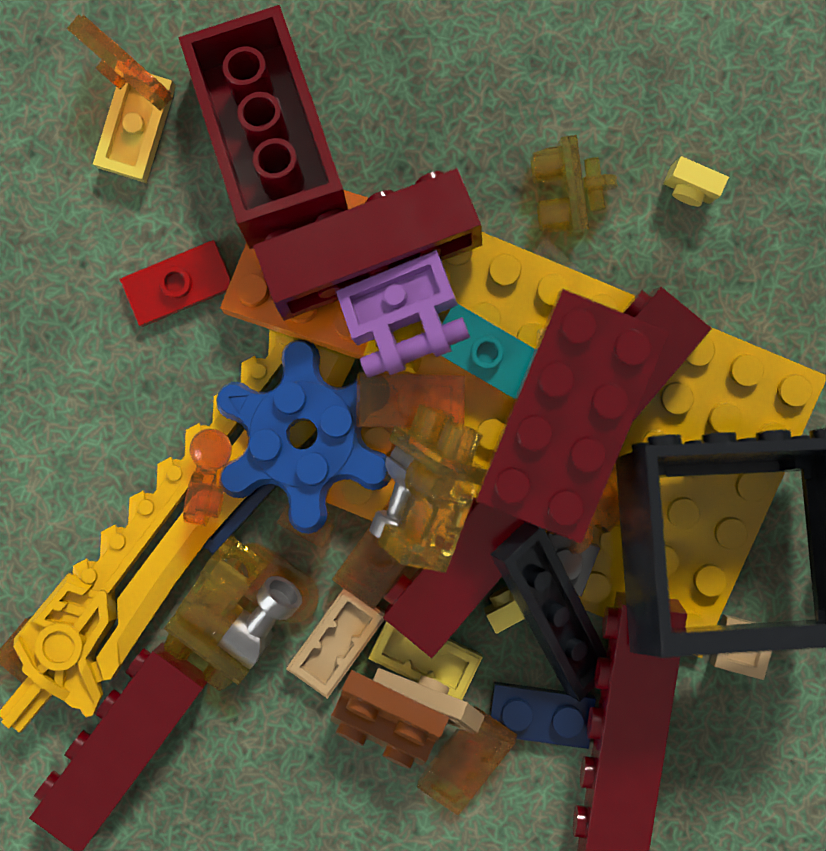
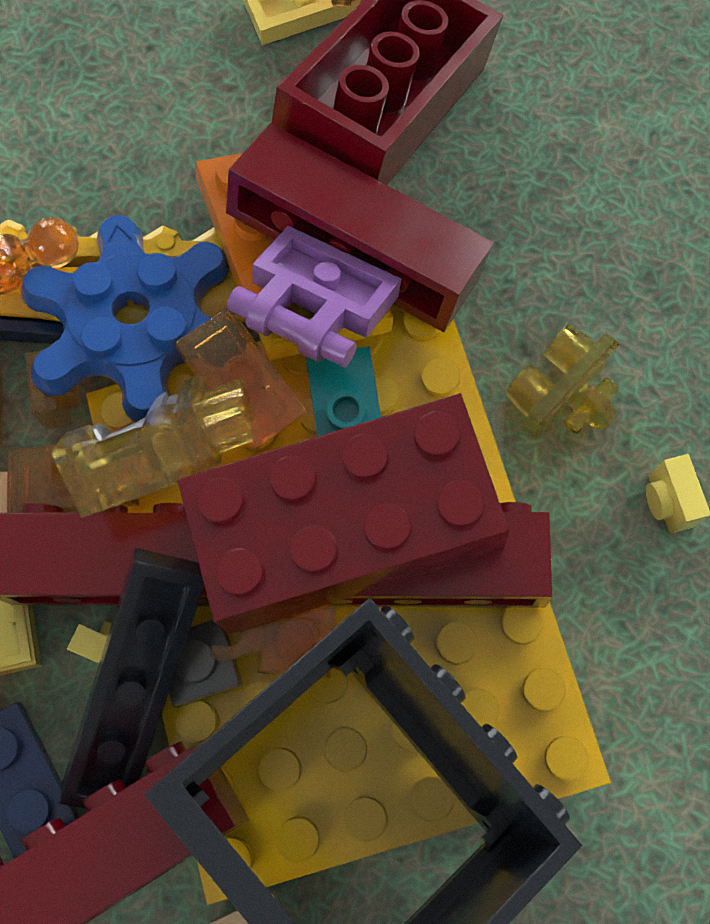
camera: 45 degrees right, 15 degrees down
red plate [120,240,232,327] -> none

